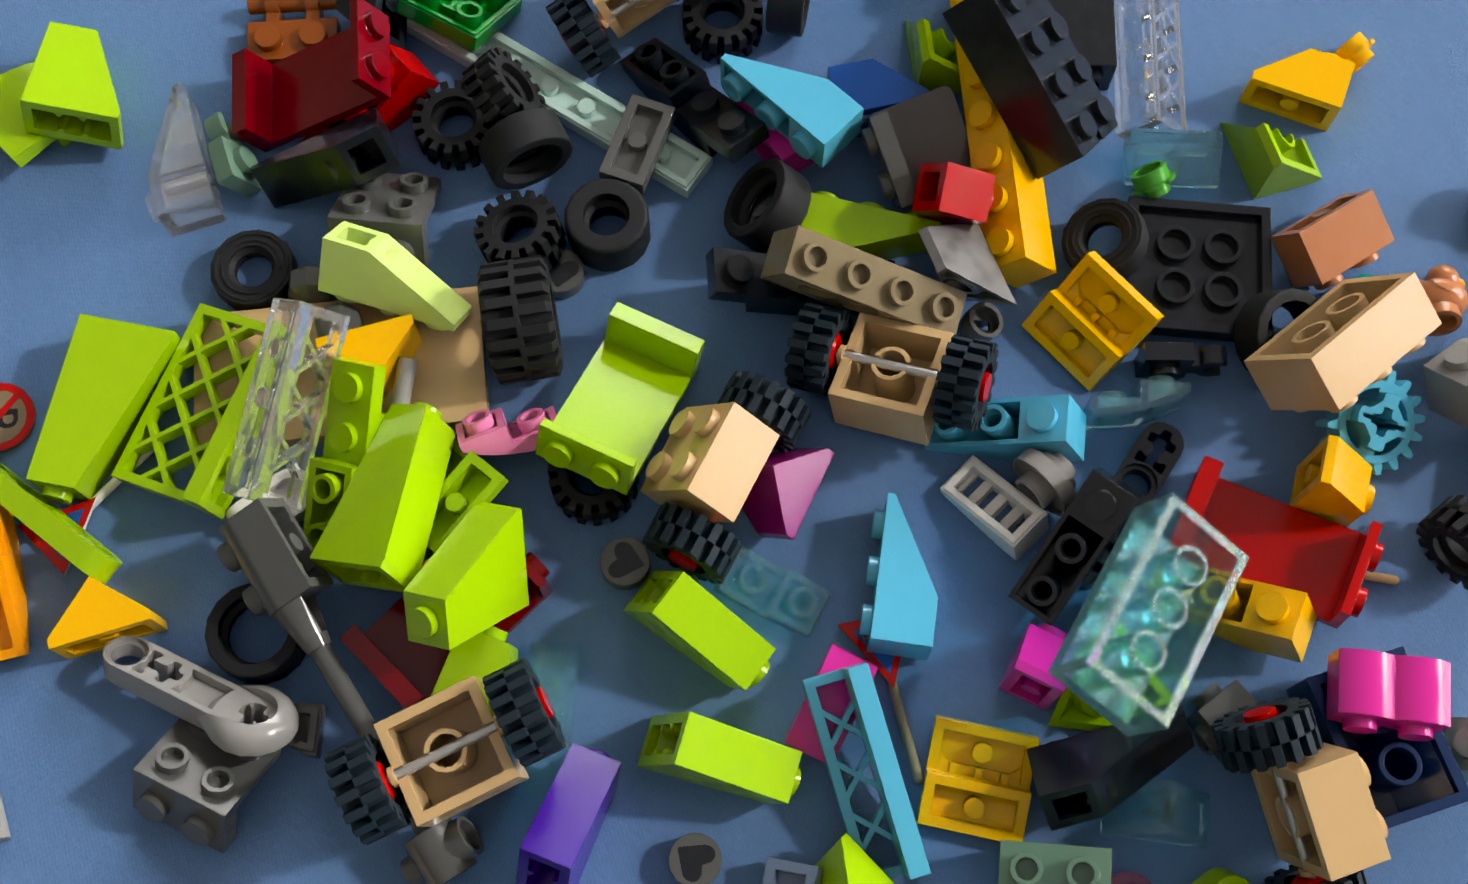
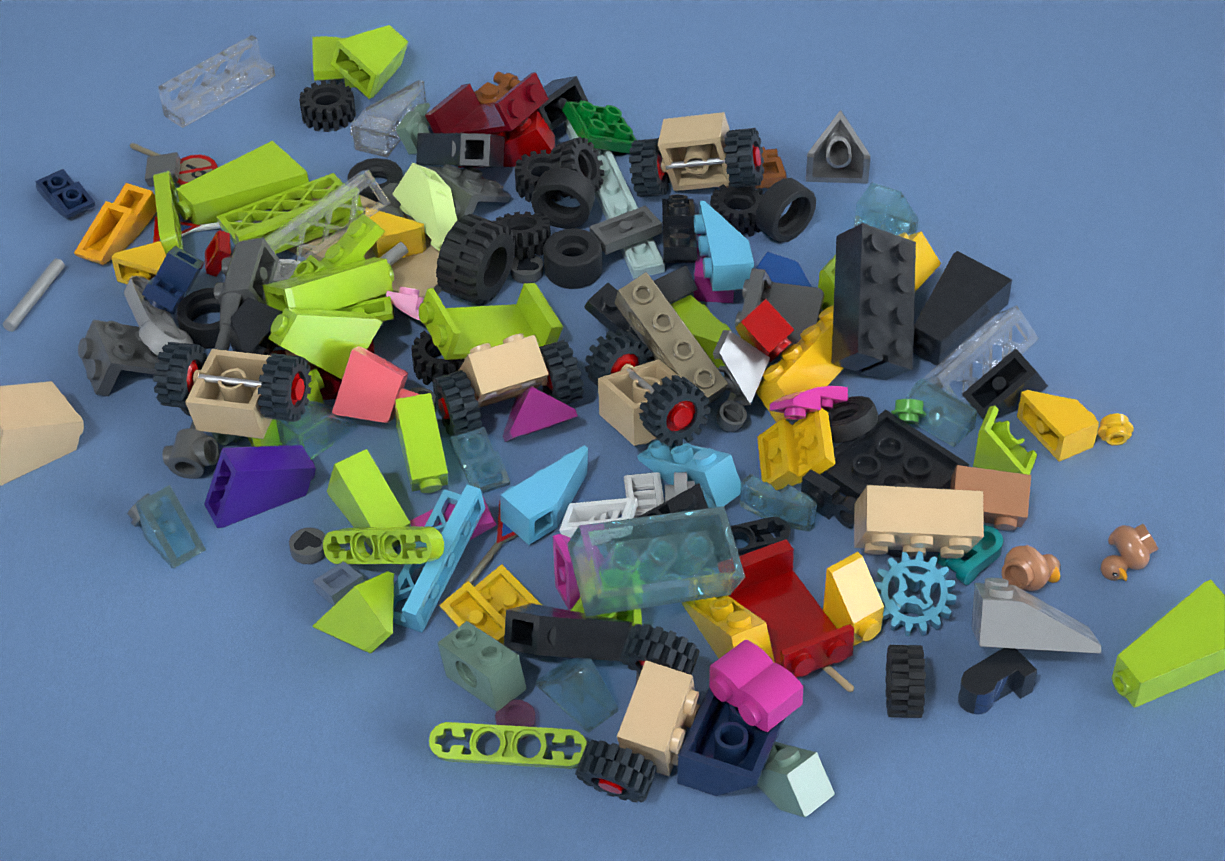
camera: 40 degrees right, 25 degrees down
none -> dark blue brick [142,246,205,315]
none -> red tile [205,230,231,277]
none -> black slope [230,297,283,355]
none -> black tyre [299,80,356,132]
none -> lime beam [323,526,444,564]
none -> coral torso [332,346,421,423]
none -> white slope [559,497,639,544]
none -> dark pink slope [770,386,848,420]
none -> black slope [962,348,1048,420]

